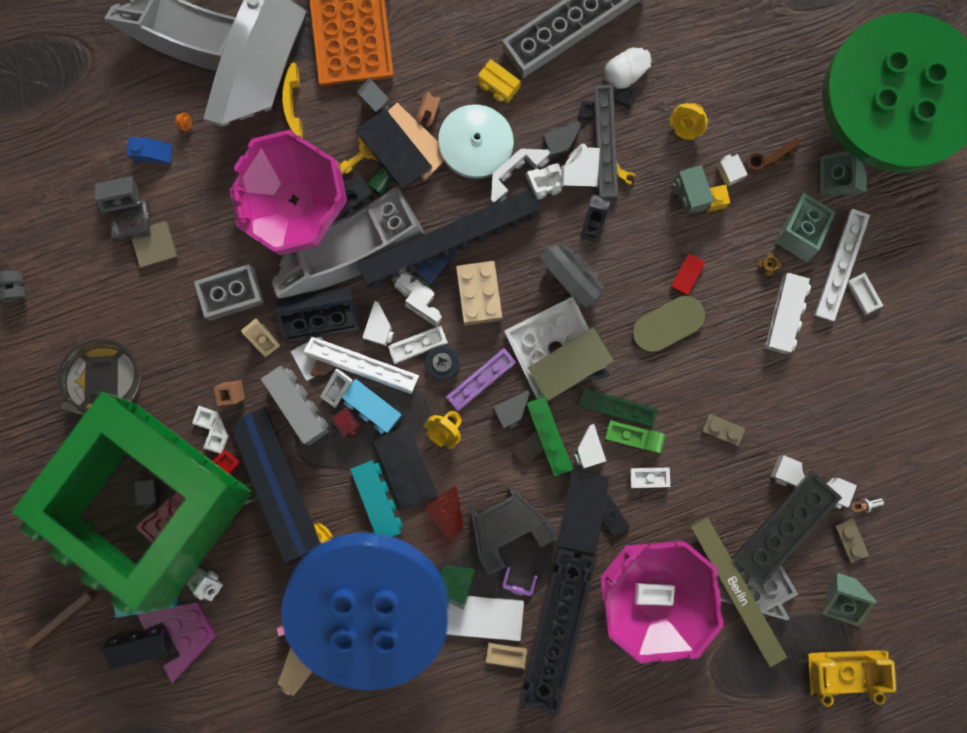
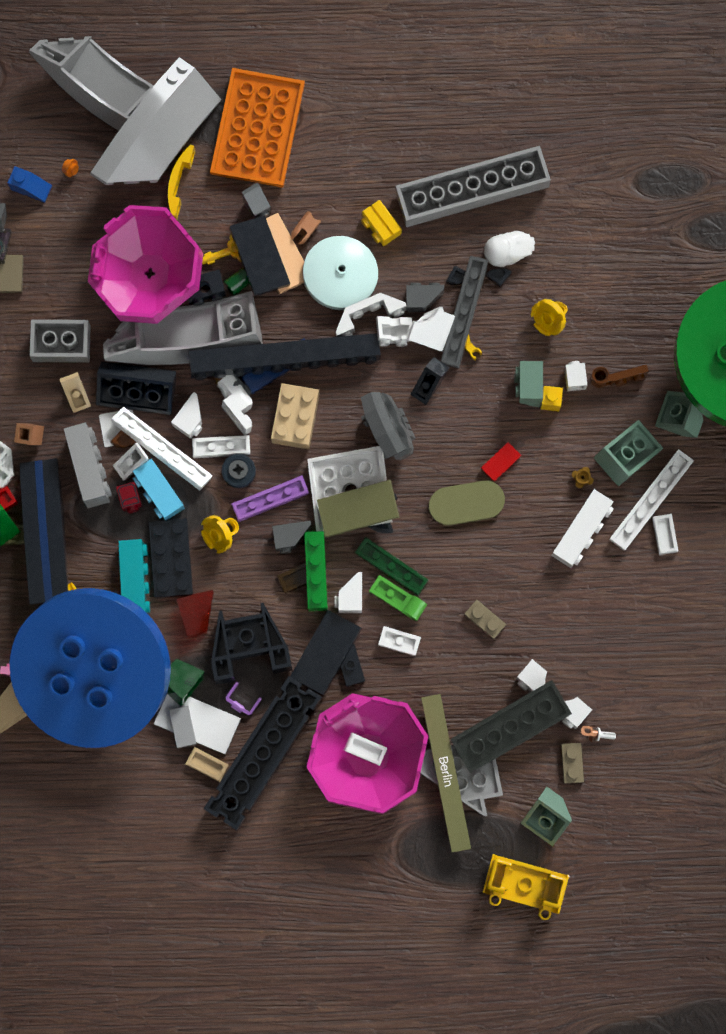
camera: 15 degrees right, 5 degrees down
none -> light grey tile [169,706,197,748]

